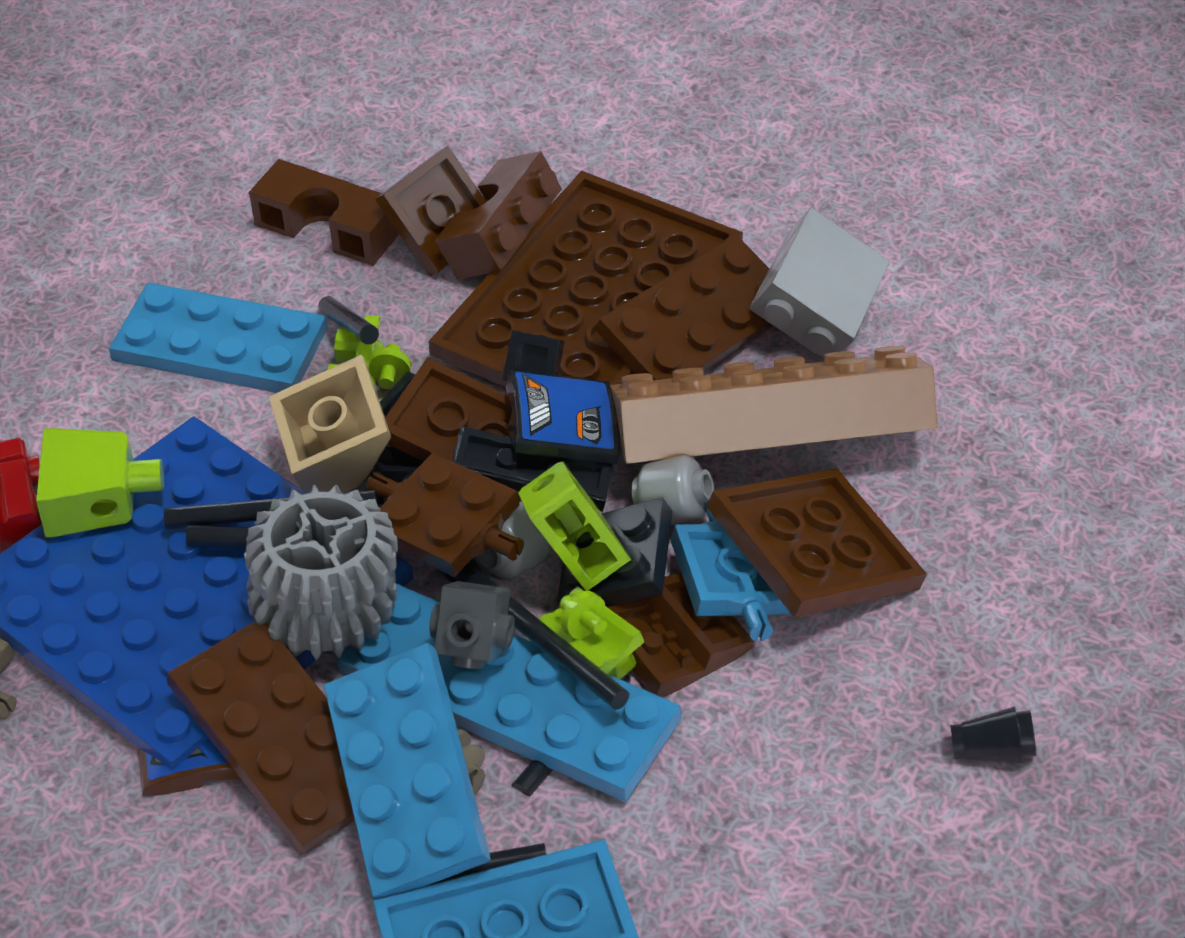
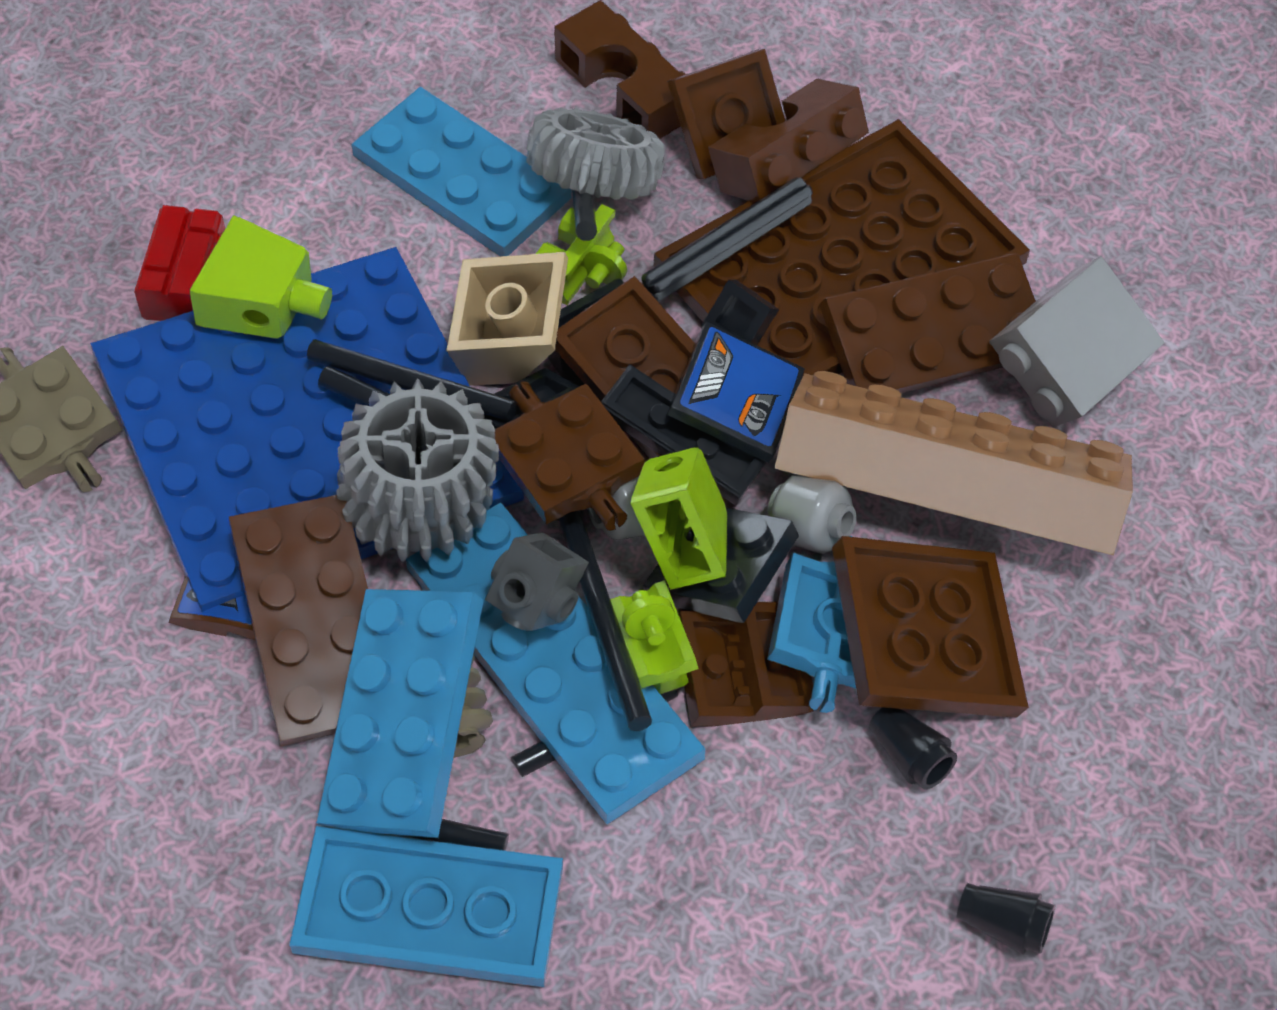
camera: 20 degrees right, 10 degrees up
none -> light grey gear [526,107,665,200]
none -> black axle [641,177,813,302]
none -> black cone [869,707,957,790]

